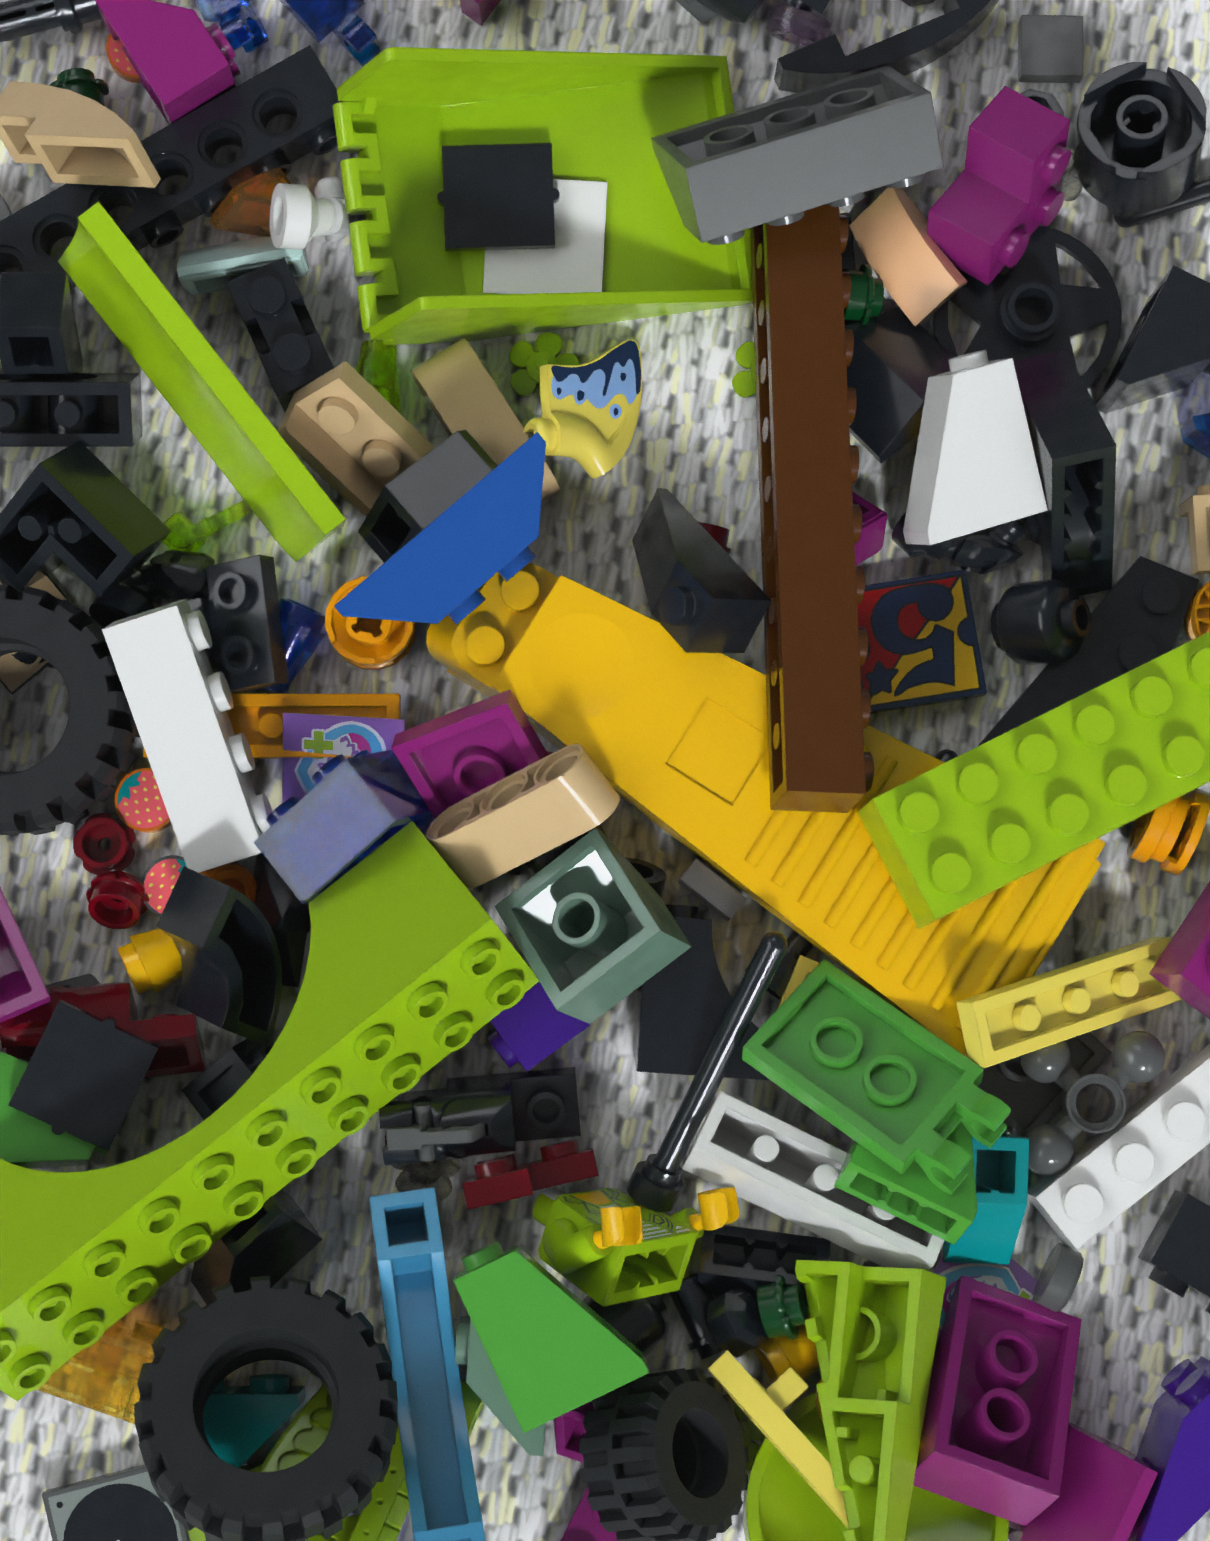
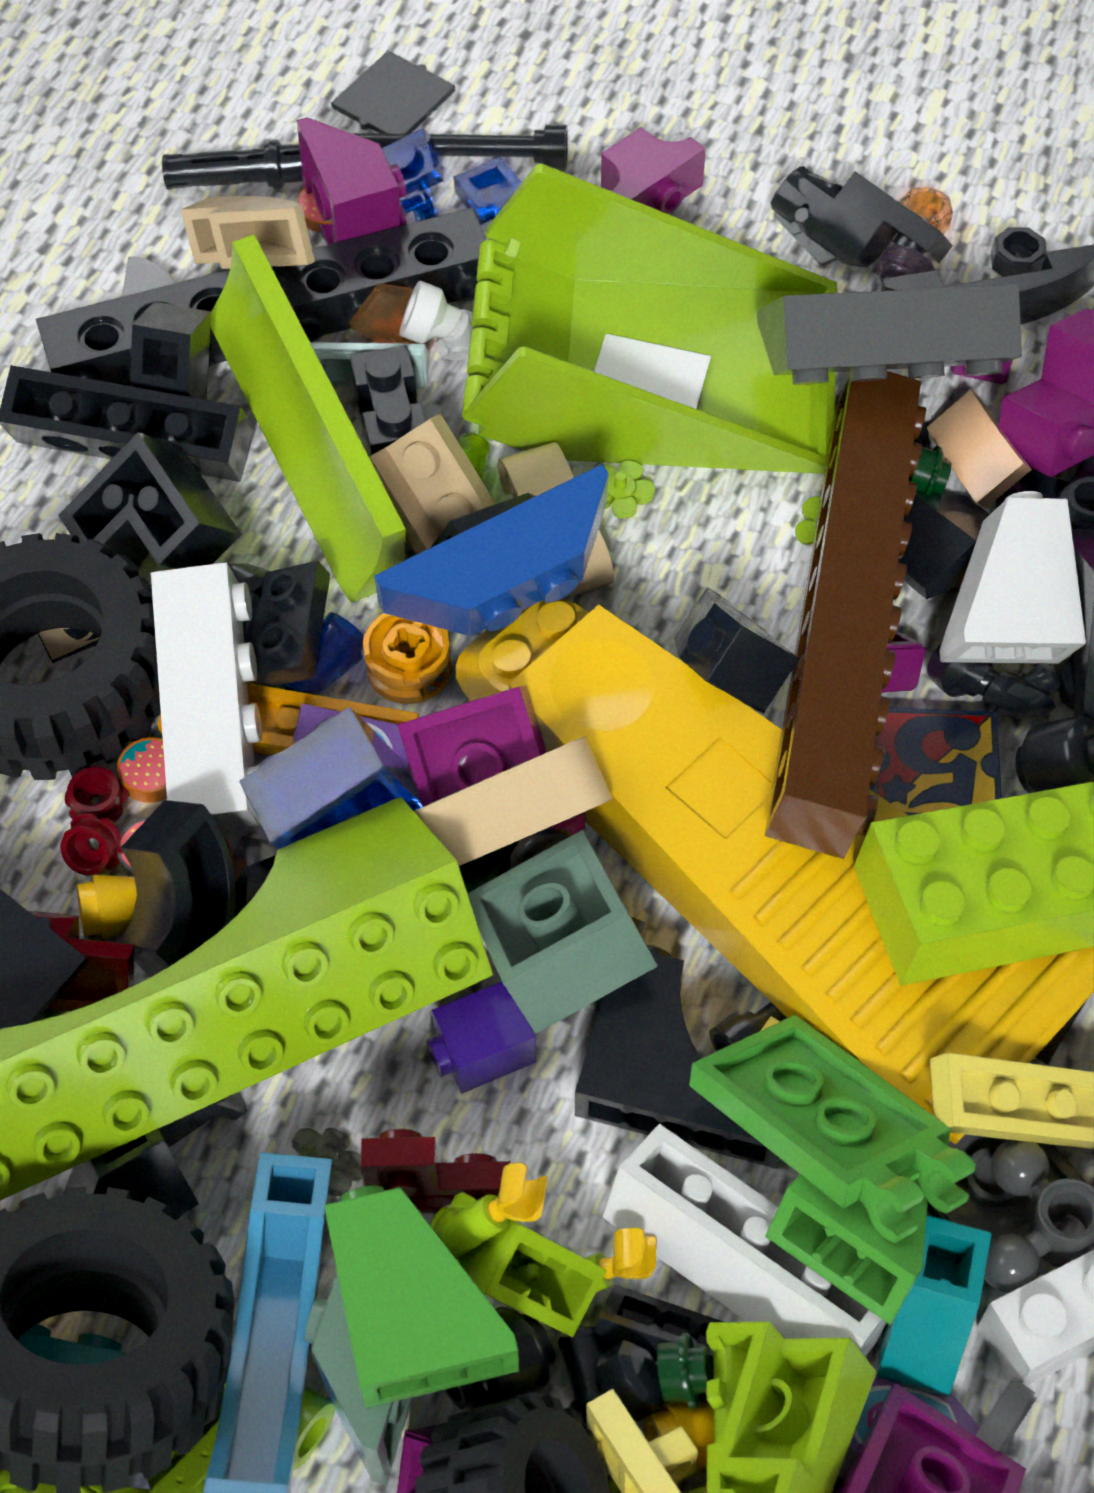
camera: 15 degrees right, 25 degrees down
clear neon green hand [163,500,250,552] -> none
black plate [379,1067,581,1166] -> none
black piece [437,143,560,251] -> none
light yellow arm [523,339,642,479] -> none
black piece [626,931,788,1212] -> none
flat silver tile [678,859,747,921] -> none

